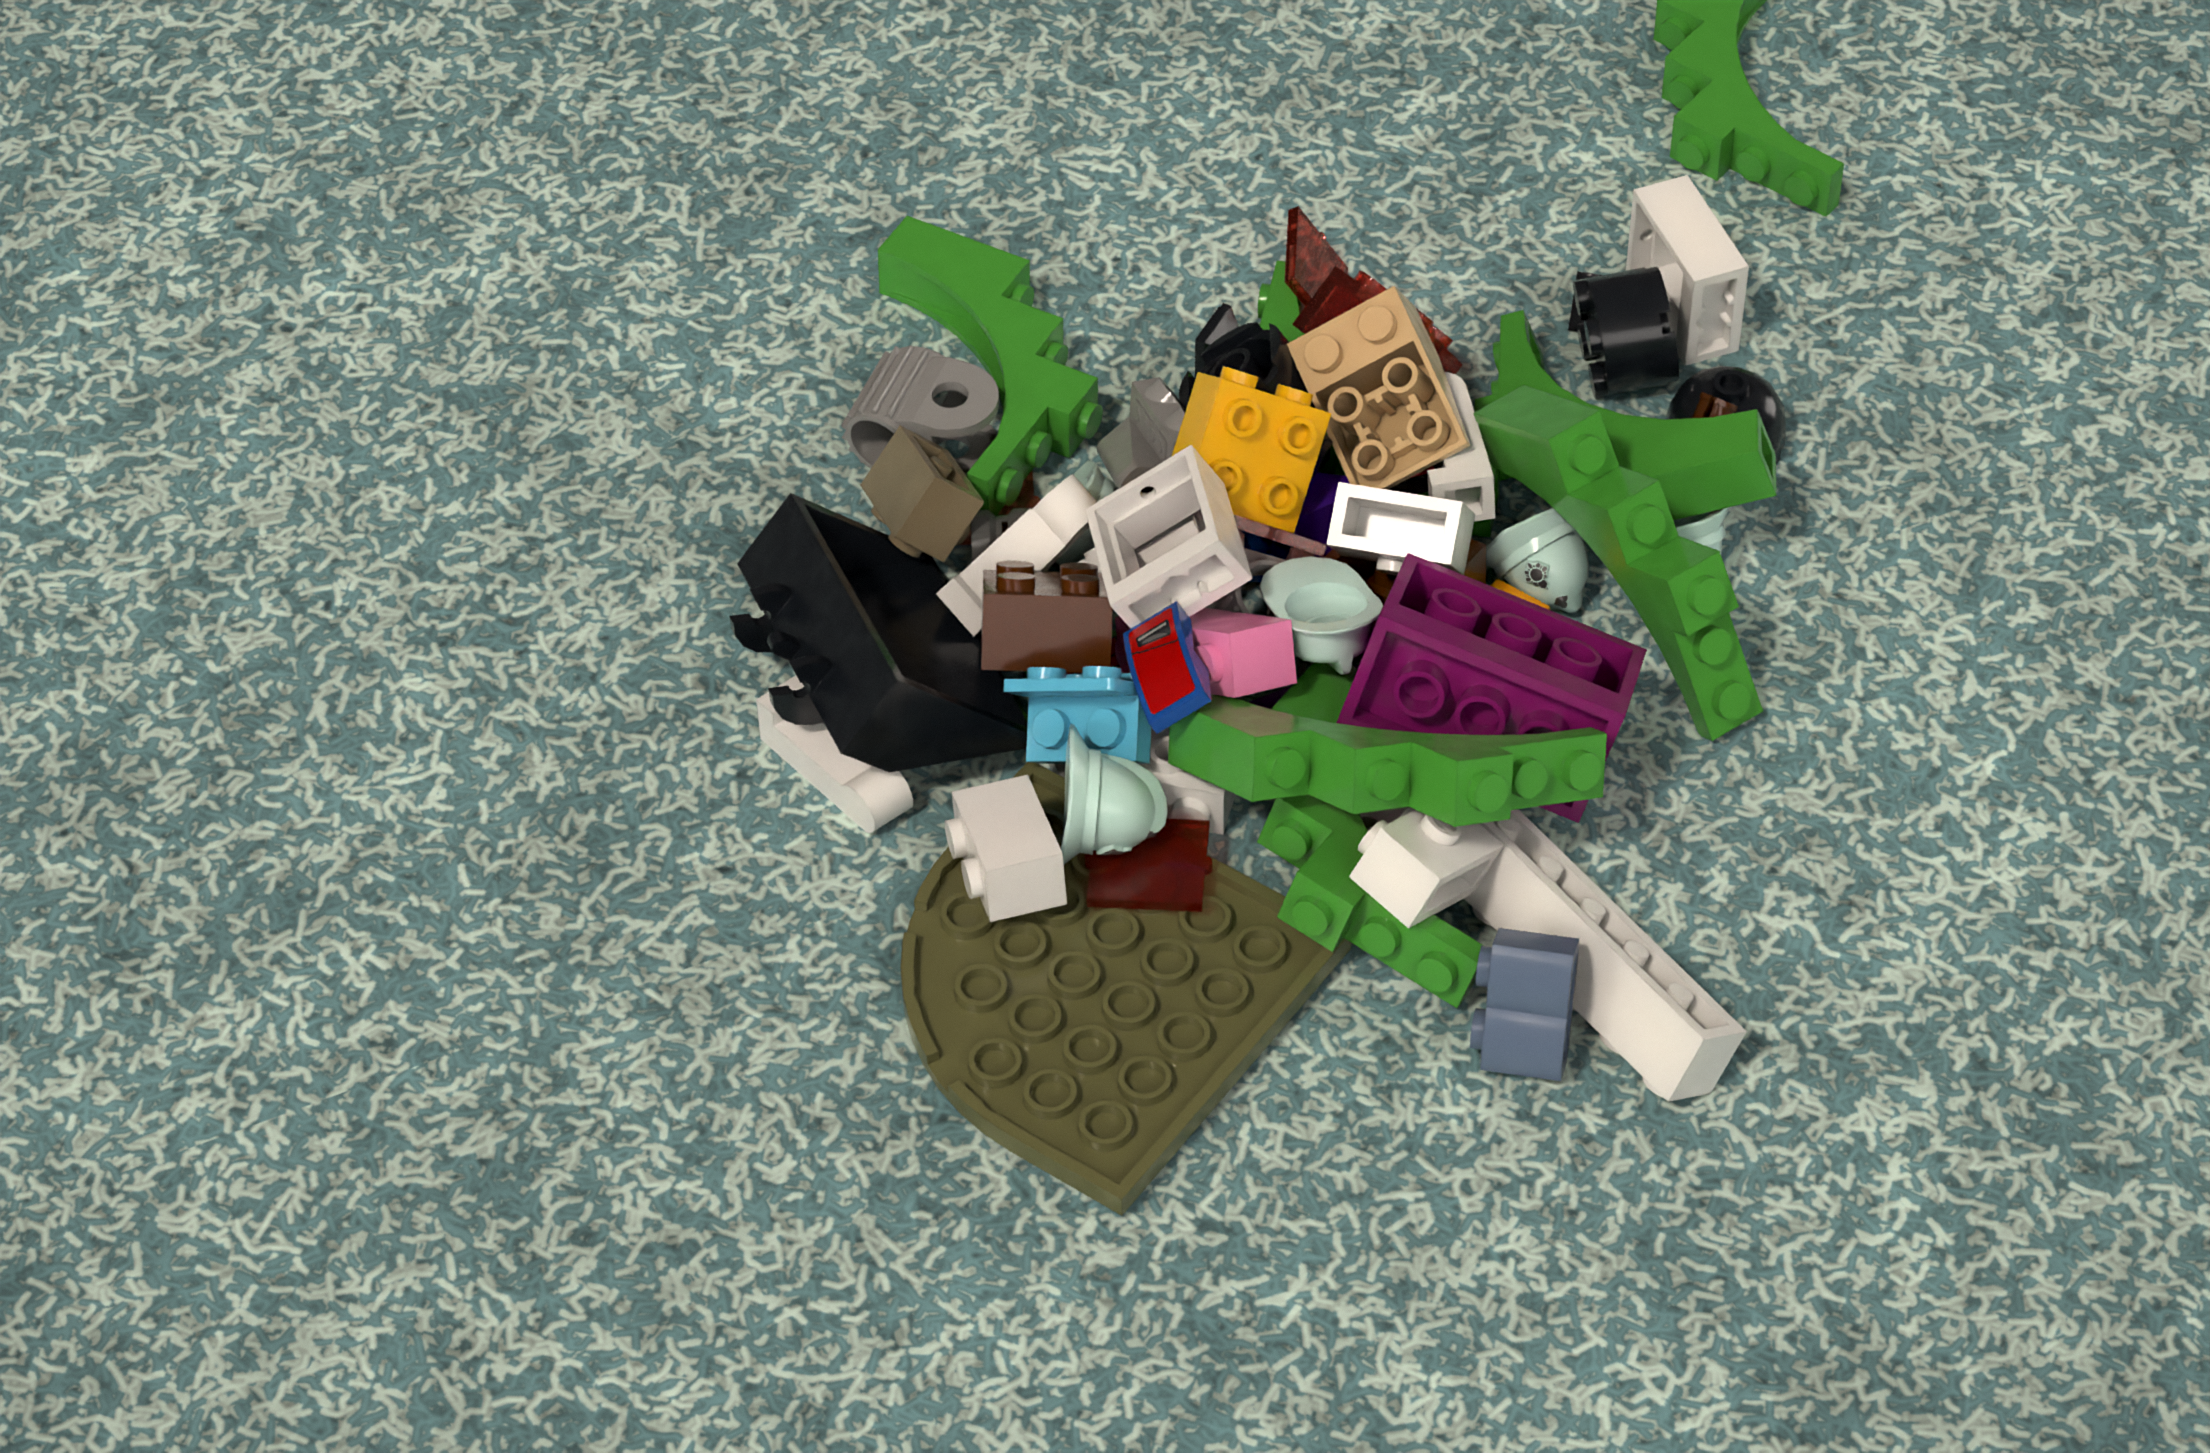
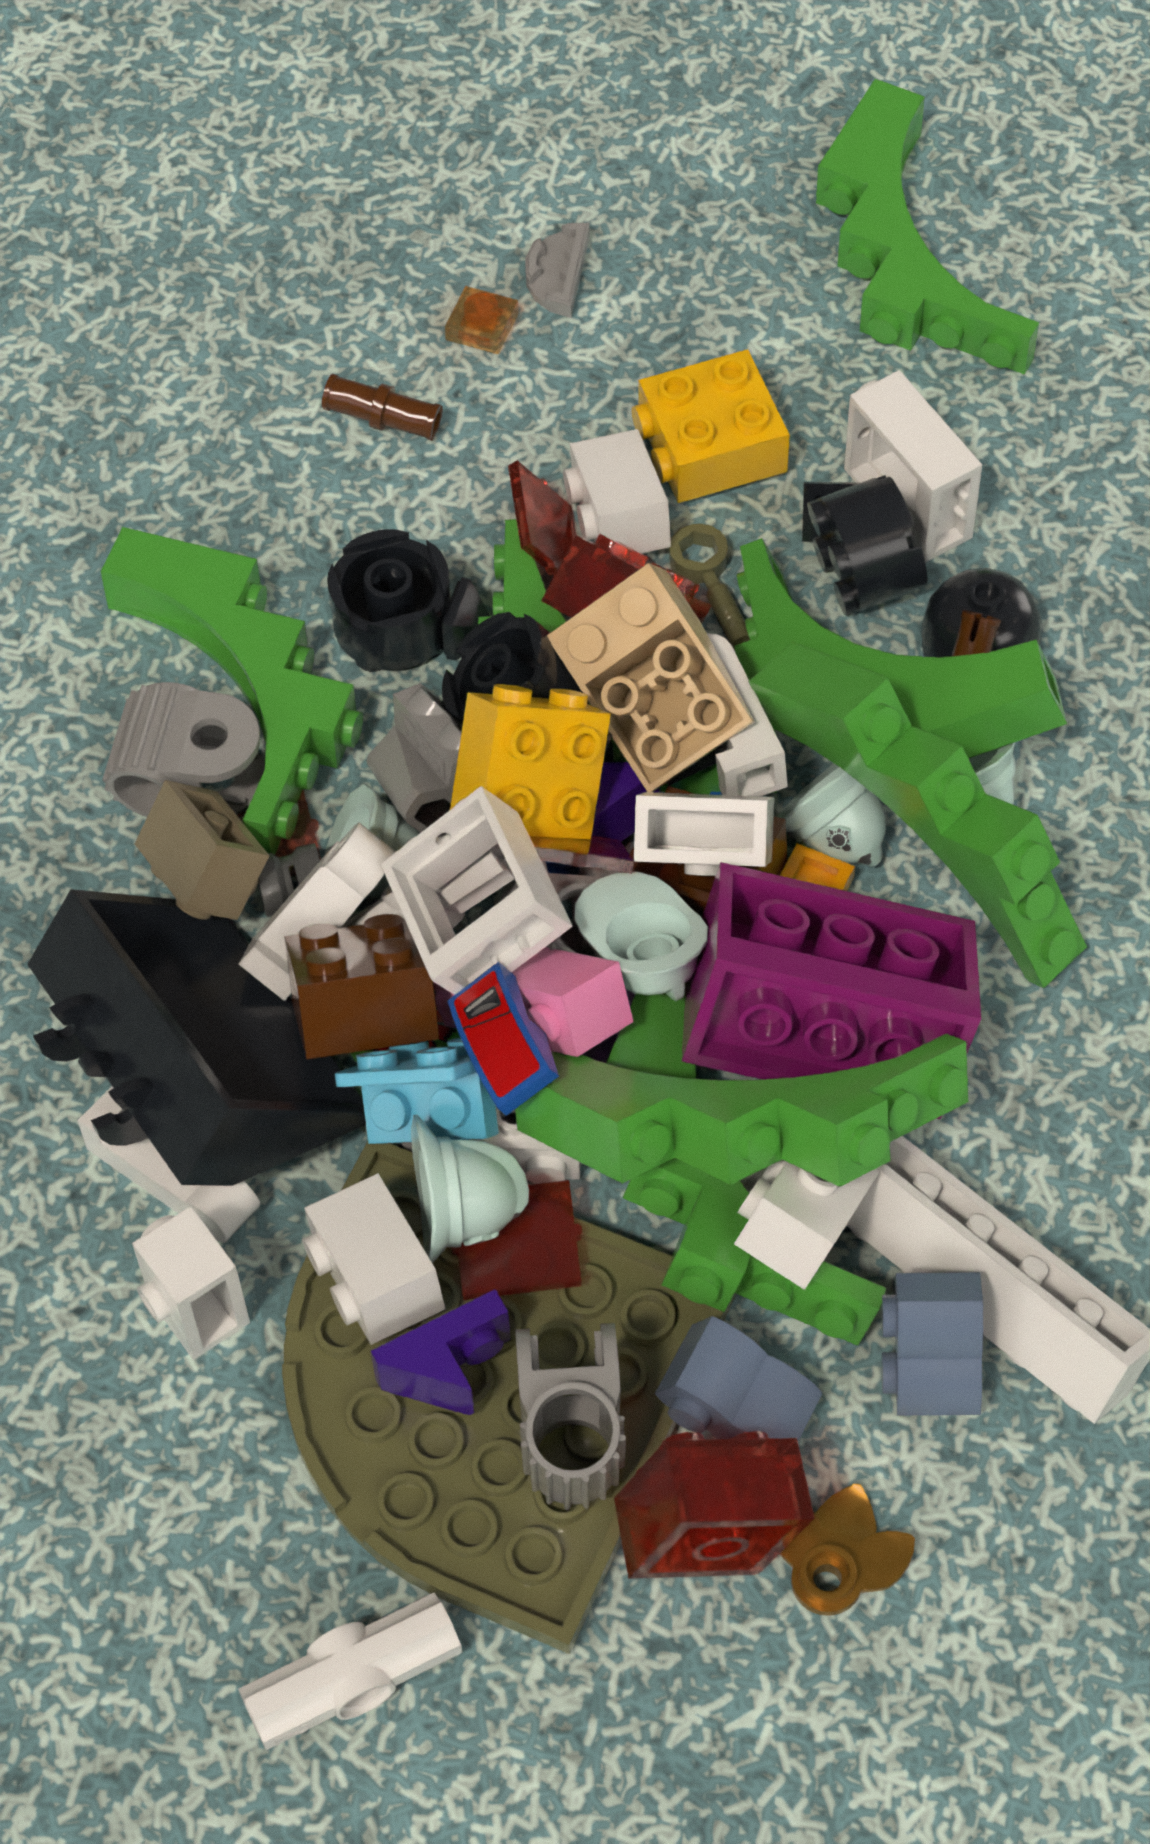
camera: 10 degrees left, 10 degrees up
none -> white brick [132,1206,250,1360]
none -> white piece [238,1592,463,1750]
none -> reddish brown pin [322,373,443,441]
none -> black brick [327,529,451,672]
none -> dark purple slope [370,1289,511,1415]
none -> clear orange plate [445,286,519,354]
none -> light grey piece [516,1323,626,1510]
none -> light grey tile [525,222,590,318]
none -> white brick [563,429,671,562]
none -> clear red brick [614,1431,815,1579]
none -> yellow brick [631,349,790,503]
none -> sand blue brick [655,1316,823,1471]
none -> olive piece [669,523,750,651]
none -> pearl gold plate [772,1484,915,1616]

